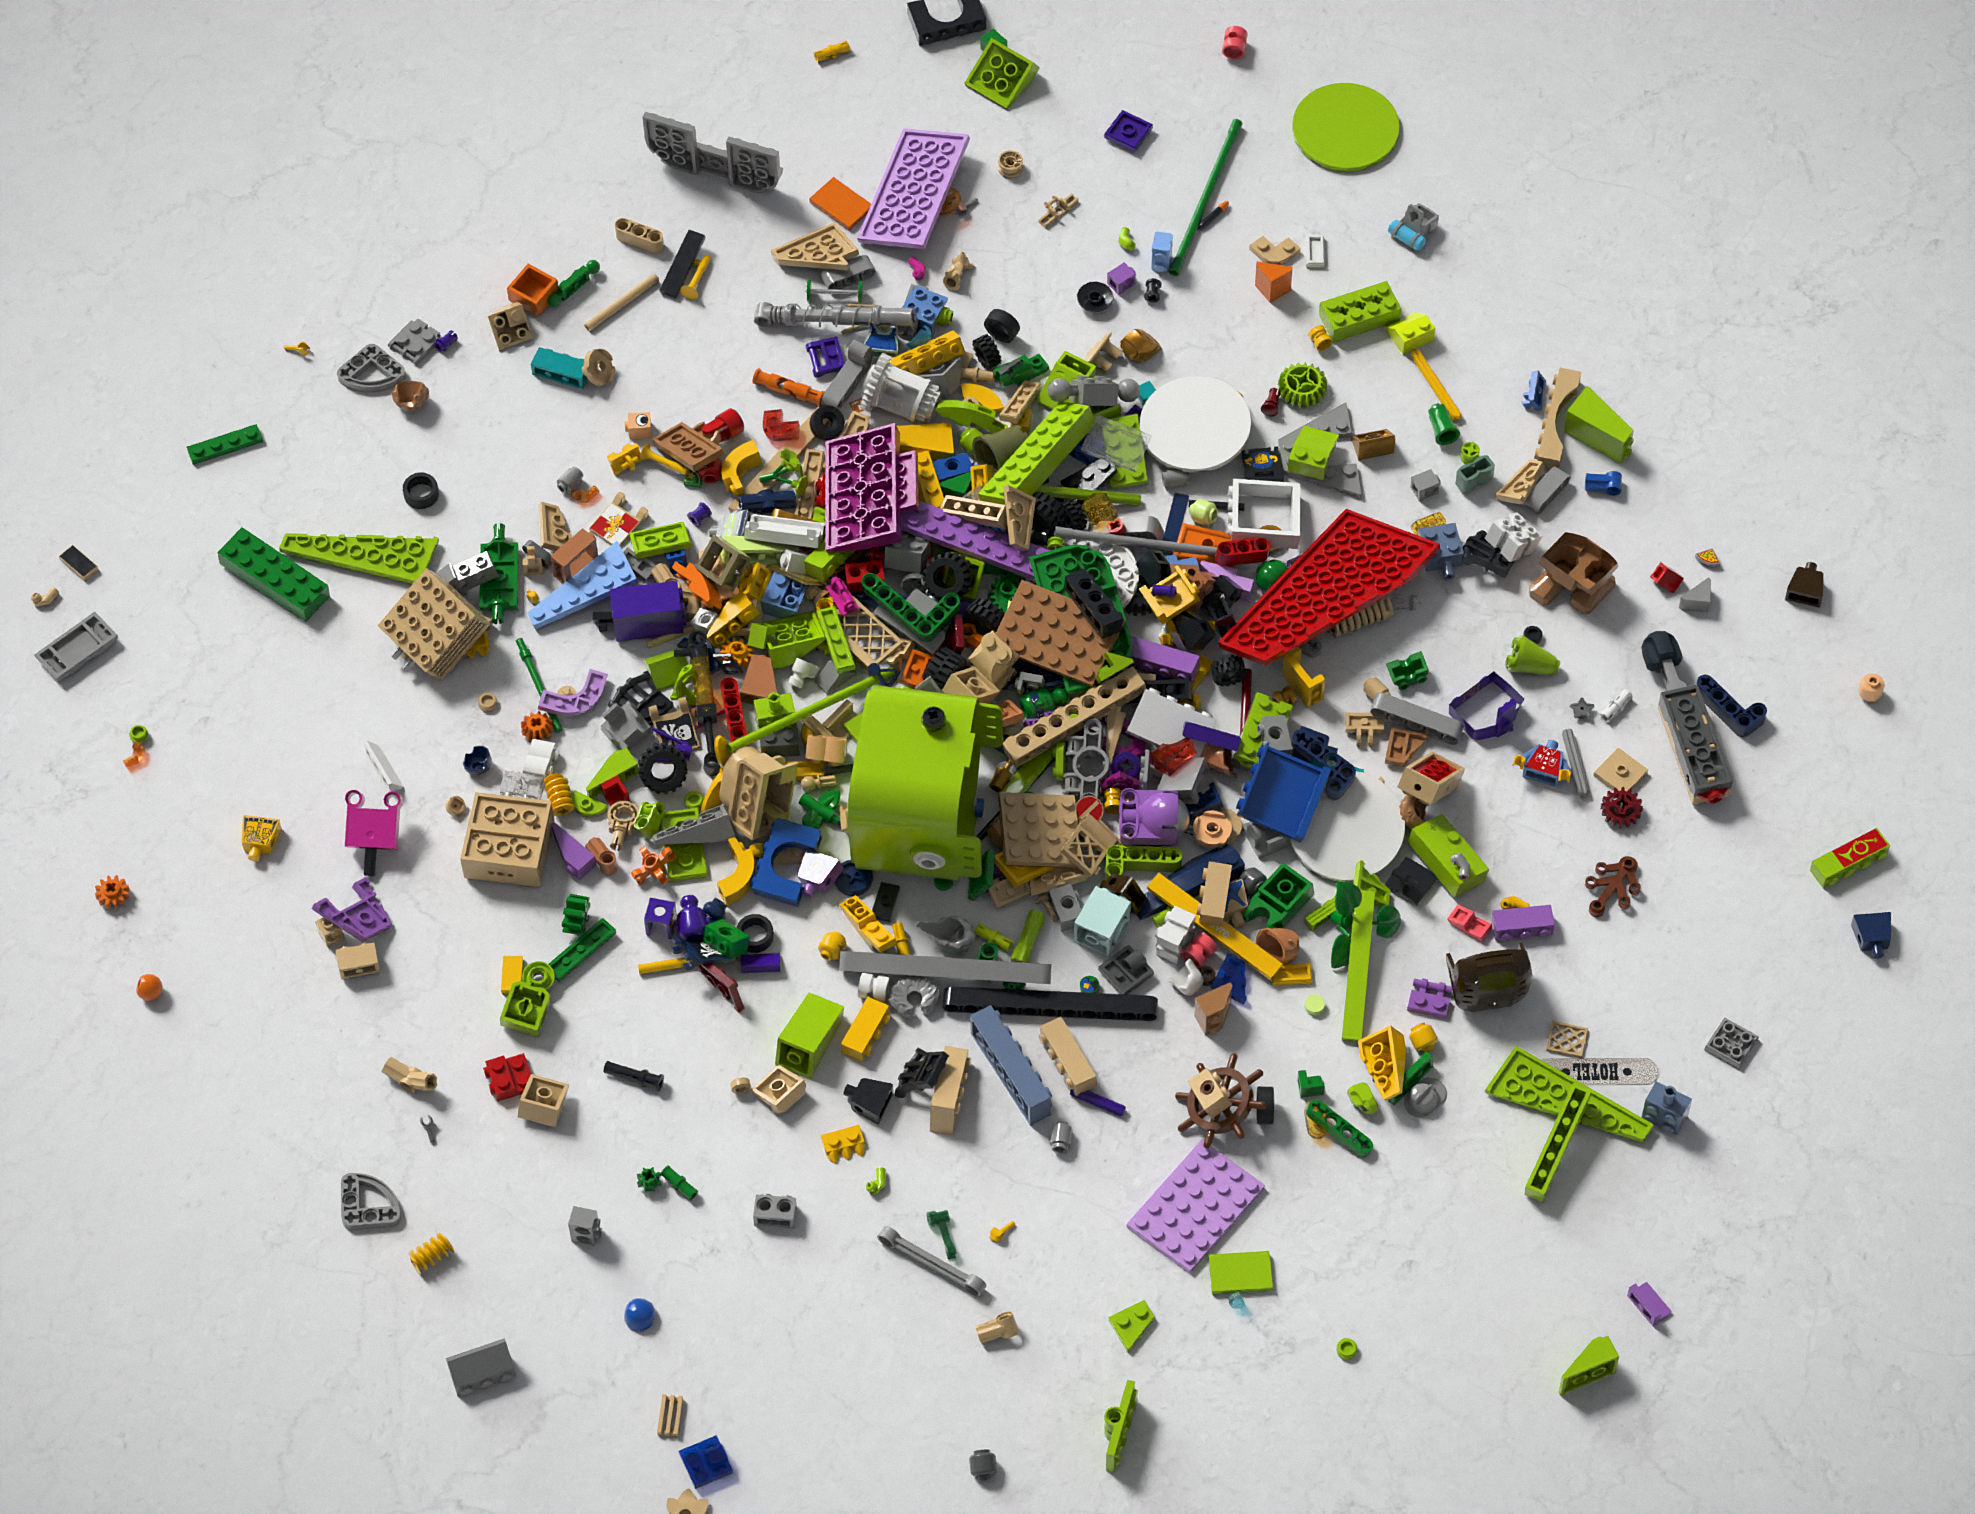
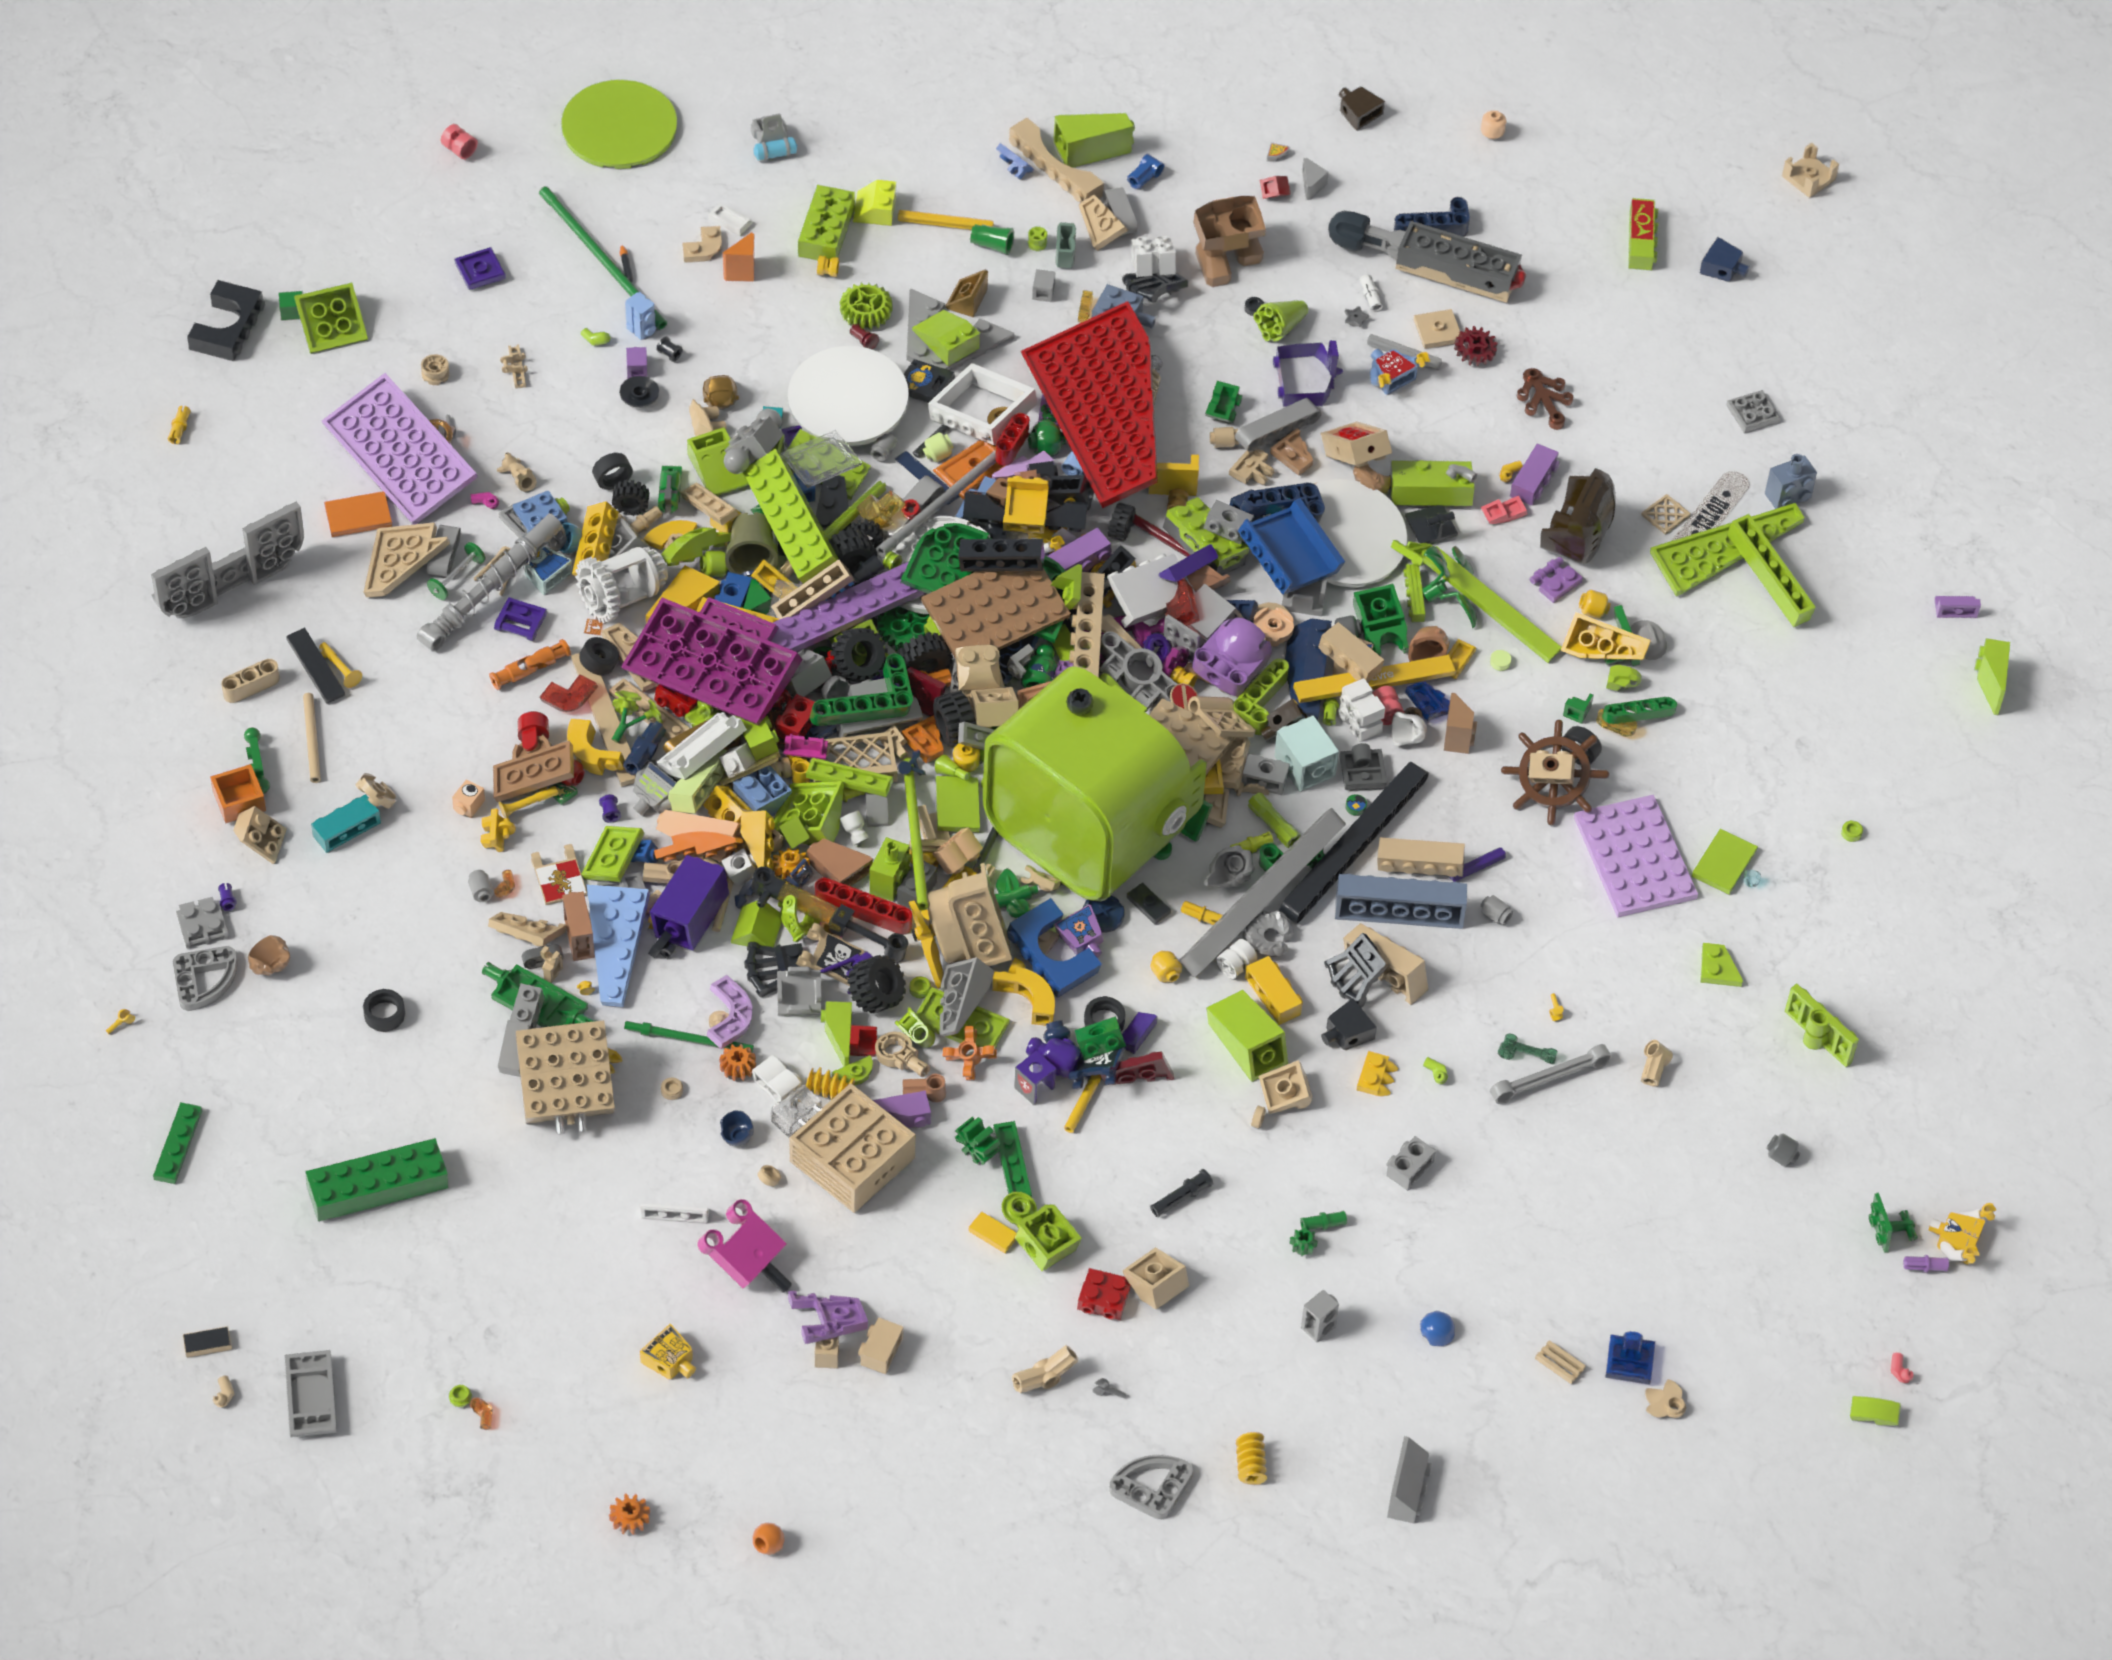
camera: 60 degrees left, 5 degrees down
lime wing [279,533,439,584] -> none
dark tan window [695,535,752,591] -> none
light grey beam [821,340,872,410] -> none
yellow slope [839,895,897,953] -> none
tan wing [1003,485,1036,551] -> none
dark purple pin [1152,584,1177,599] -> none

